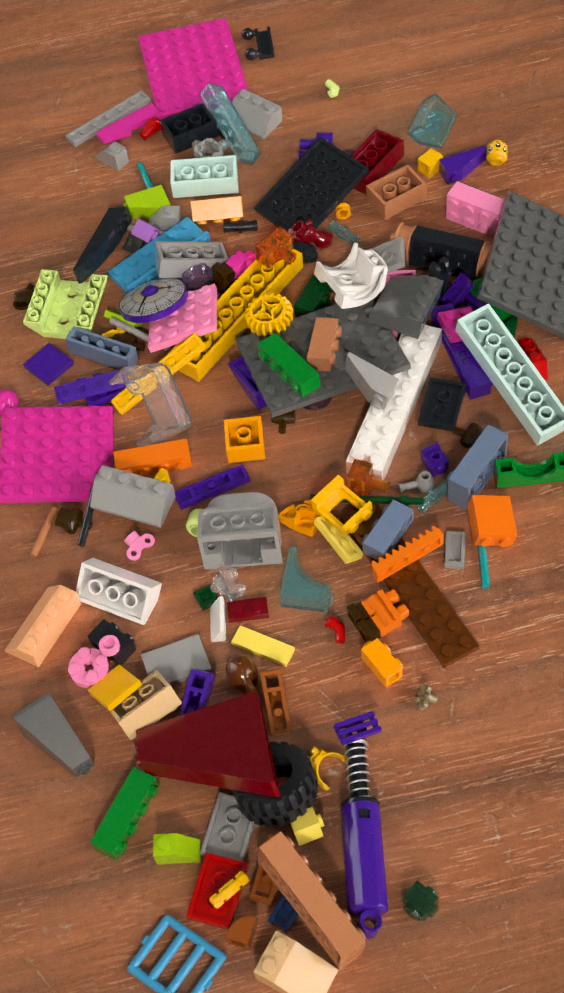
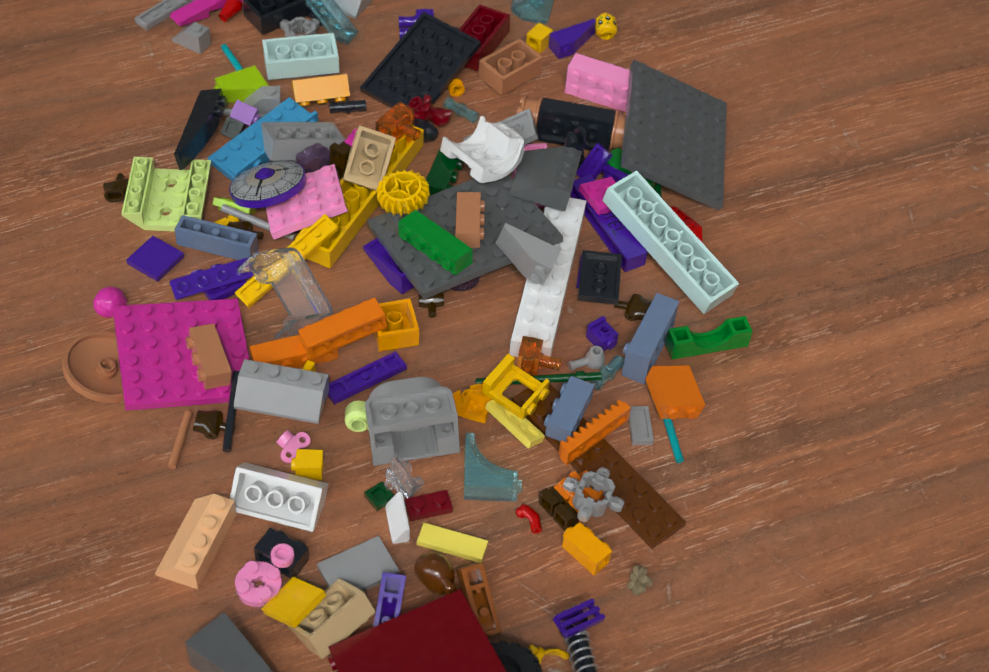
camera: 20 degrees left, 5 degrees down
none -> nougat brick [185,324,232,390]
none -> yellow brick [291,449,324,480]
none -> orange brick [298,297,387,360]
none -> tan slope [343,125,396,191]
none -> light grey piece [563,467,625,522]

